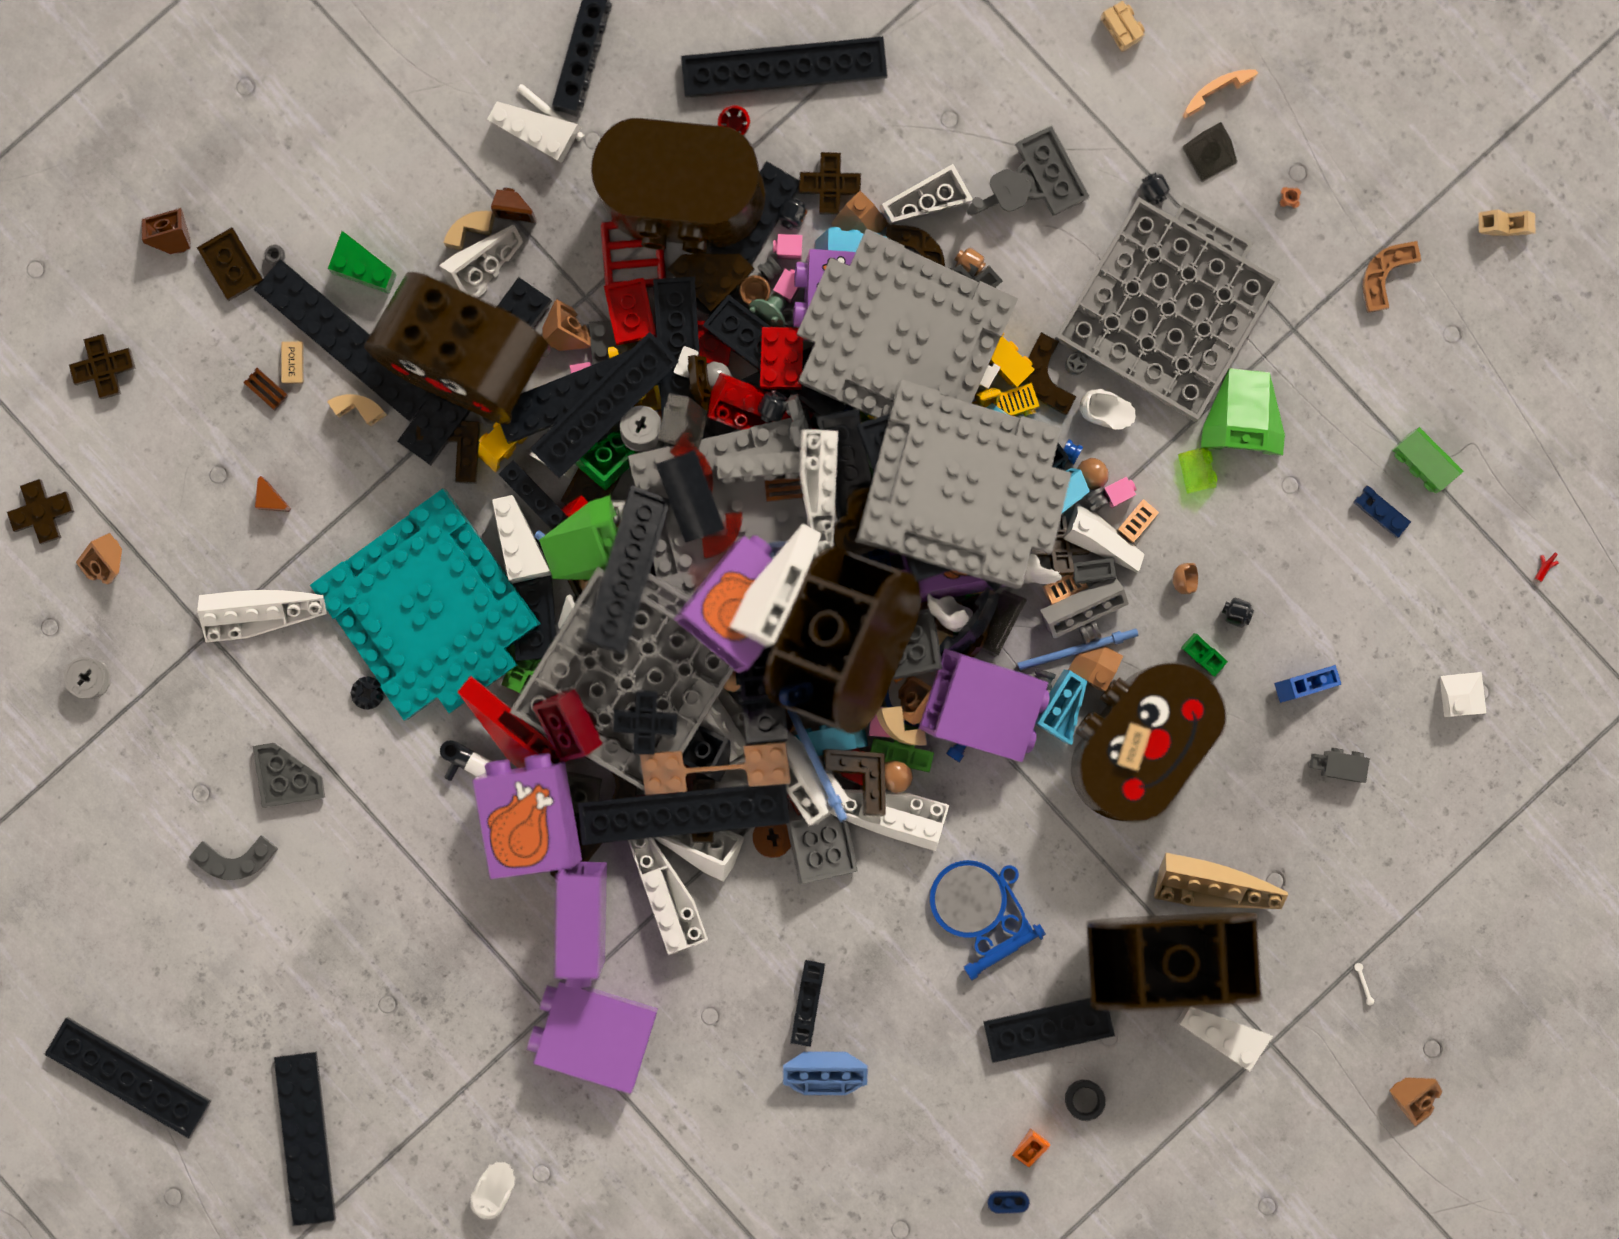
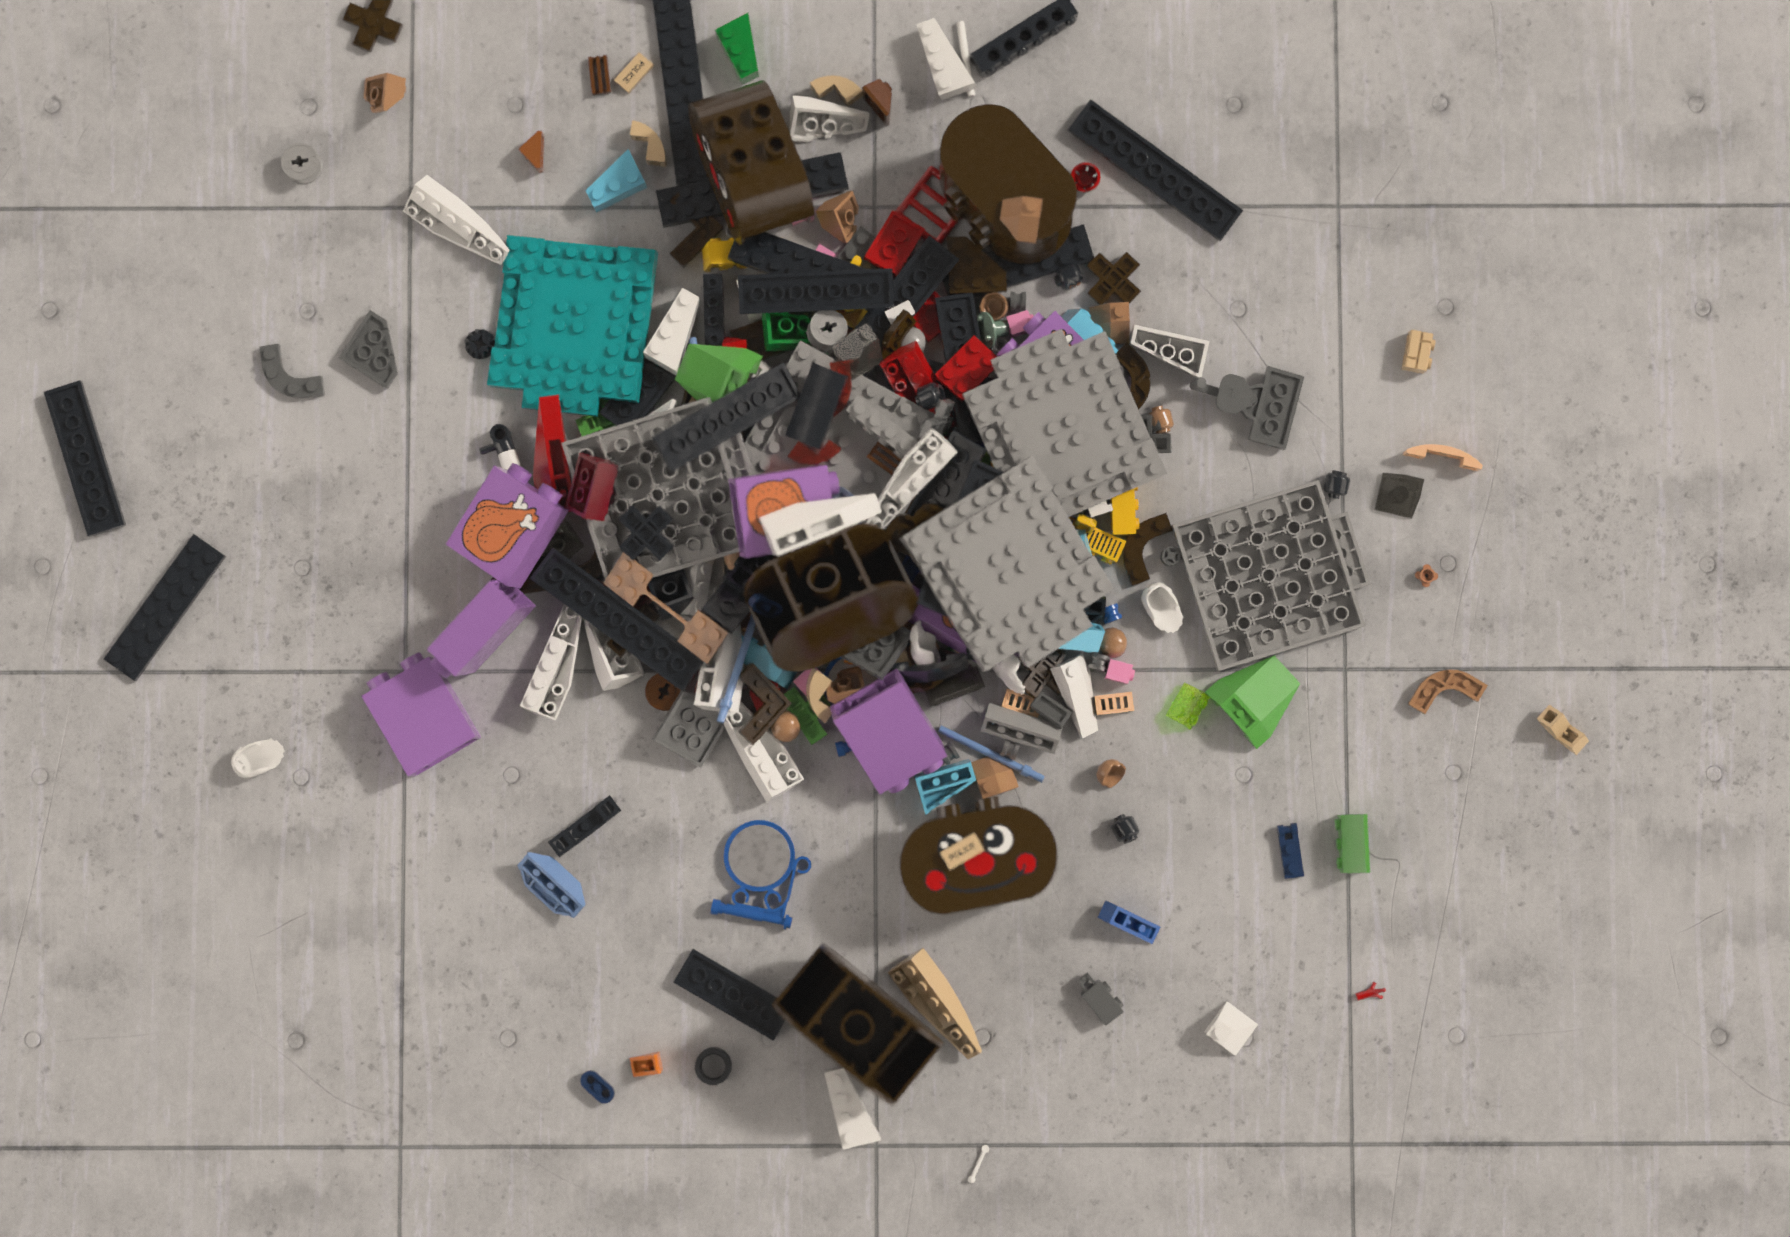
camera: 45 degrees right, 0 degrees up
bright pink brick [773,234,802,260] -> none
green slope [1181,633,1228,677] -> none
none -> medium azure wedge [586,149,647,213]
none -> medium nougat slope [1000,196,1042,244]

